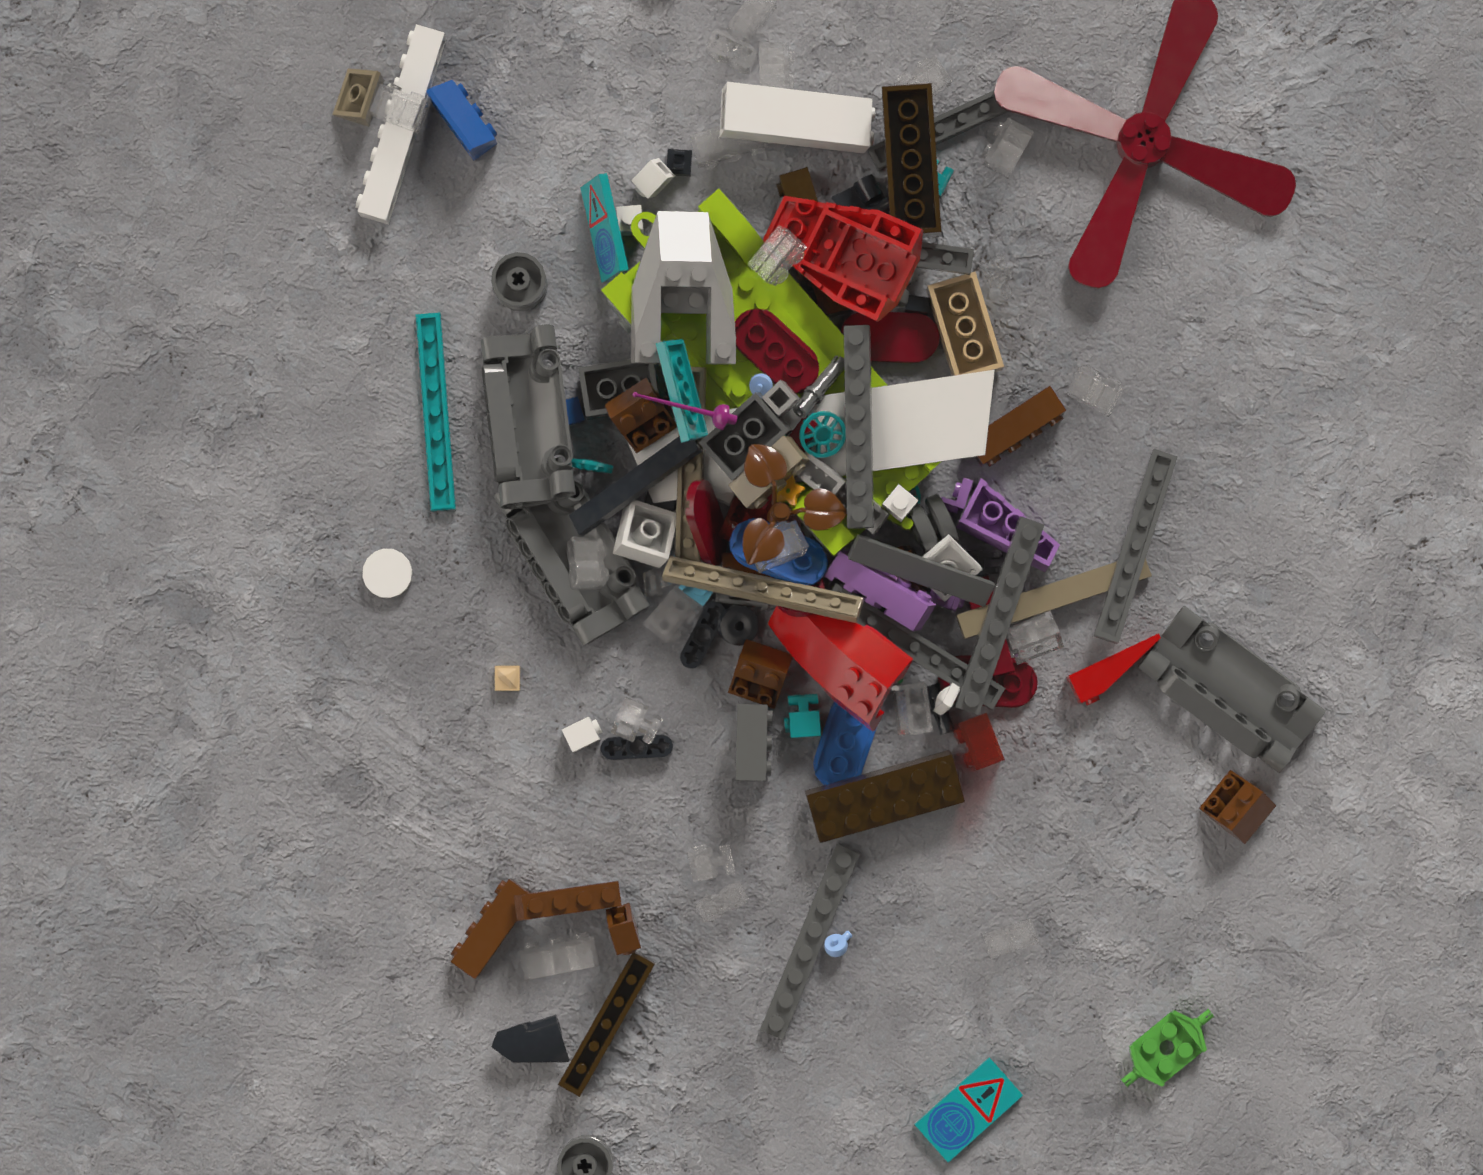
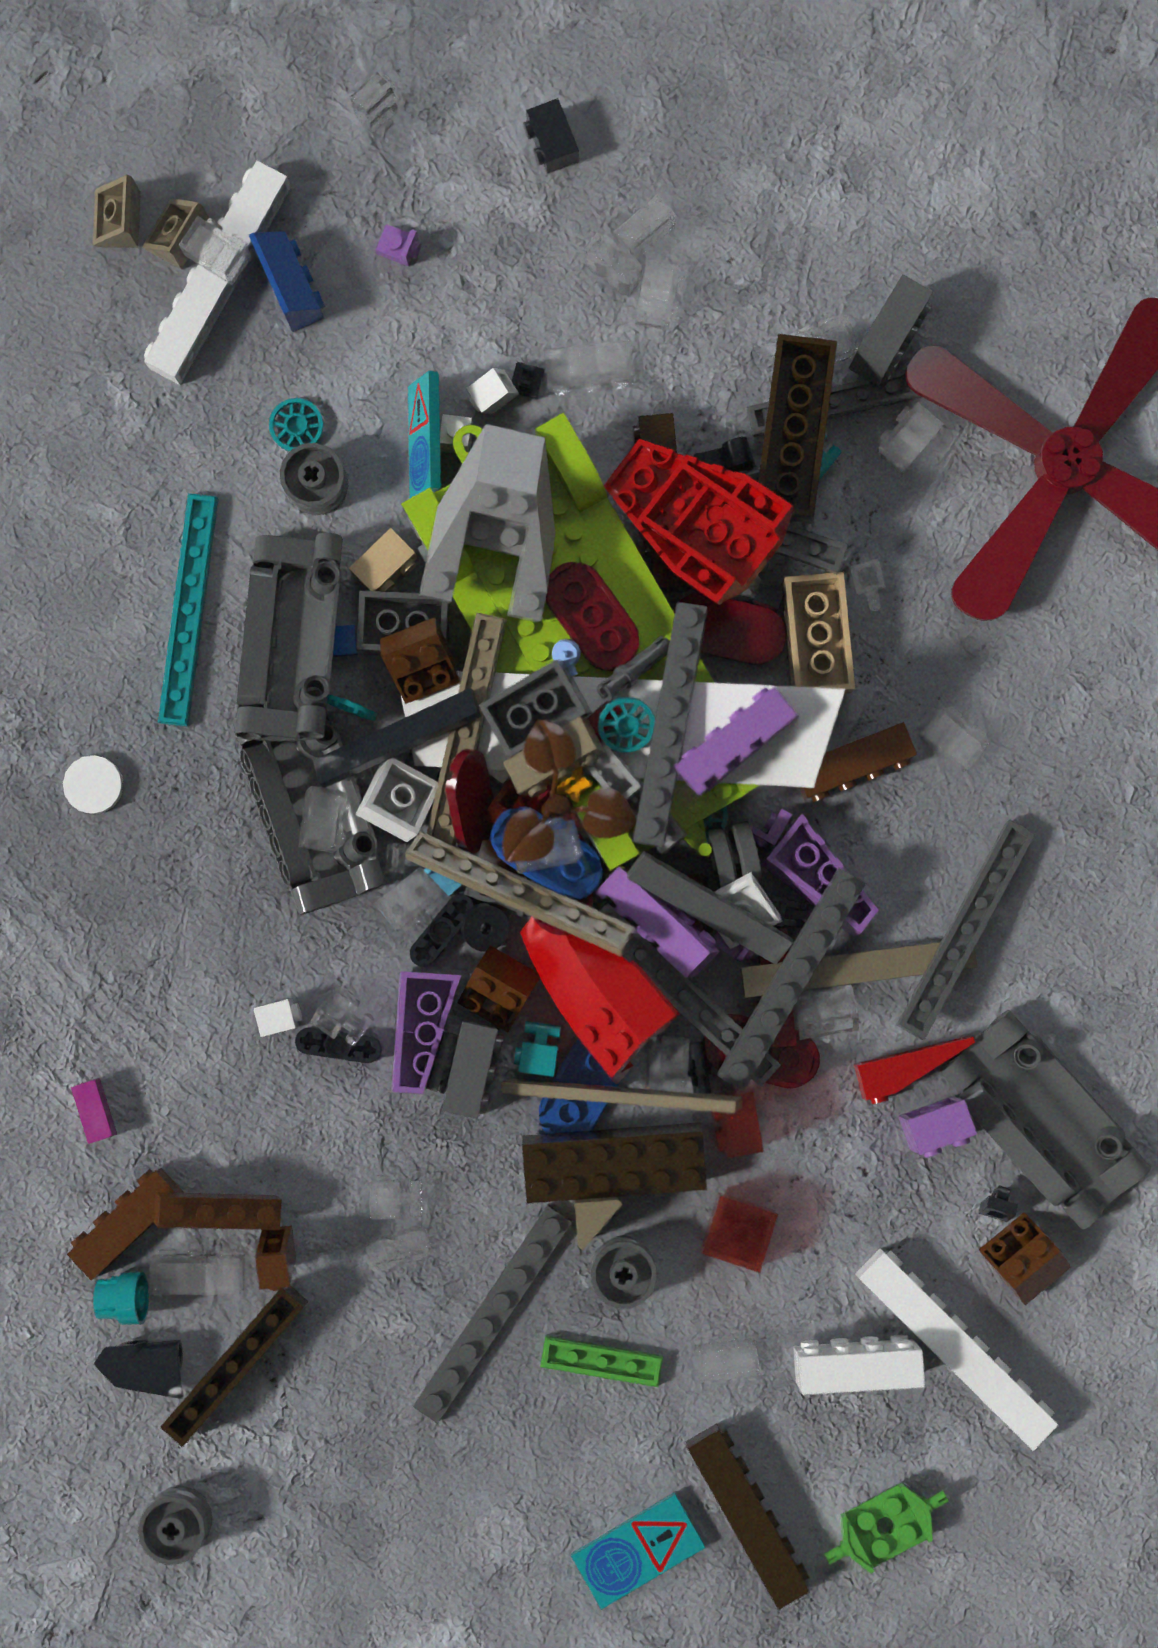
camera: 10 degrees right, 0 degrees up
tan tile [495,666,520,691] -> none
magenta sword [633,392,737,430] -> none
teal tile [656,339,708,443] -> none
white brick [719,82,875,153] -> none
clear brick [748,225,807,286] -> none
light grey brick [762,380,800,417] -> none
light blue piece [824,931,852,957] -> none
white brick [881,484,918,522] -> none
white tile [933,683,960,715] -> none
none -> magenta slope [71,1078,117,1144]
none -> dark tan slope [93,175,141,248]
none -> teal piece [93,1272,149,1325]
none -> teal wheel [269,398,324,452]
none -> tan piece [349,528,418,592]
none -> medium lavender bracket [375,224,421,266]
none -> medium lavender wedge [392,971,461,1094]
none -> dark grey pin [426,1031,459,1094]
none -> dark tan tile [501,1078,742,1113]
none -> bright green tile [540,1335,663,1387]
none -> dark tan slope [575,1197,622,1251]
none -> dark grey wheel [591,1237,657,1309]
none -> medium lavender wedge [674,687,799,795]
none -> dark brown brick [686,1423,811,1610]
none -> clear red brick [700,1192,778,1273]
none -> white piece [793,1335,925,1395]
none -> dark grey brick [848,274,933,386]
none -> white brick [855,1248,1058,1451]
none -> medium lavender brick [898,1096,977,1157]
none -> black tile [979,1185,1018,1222]

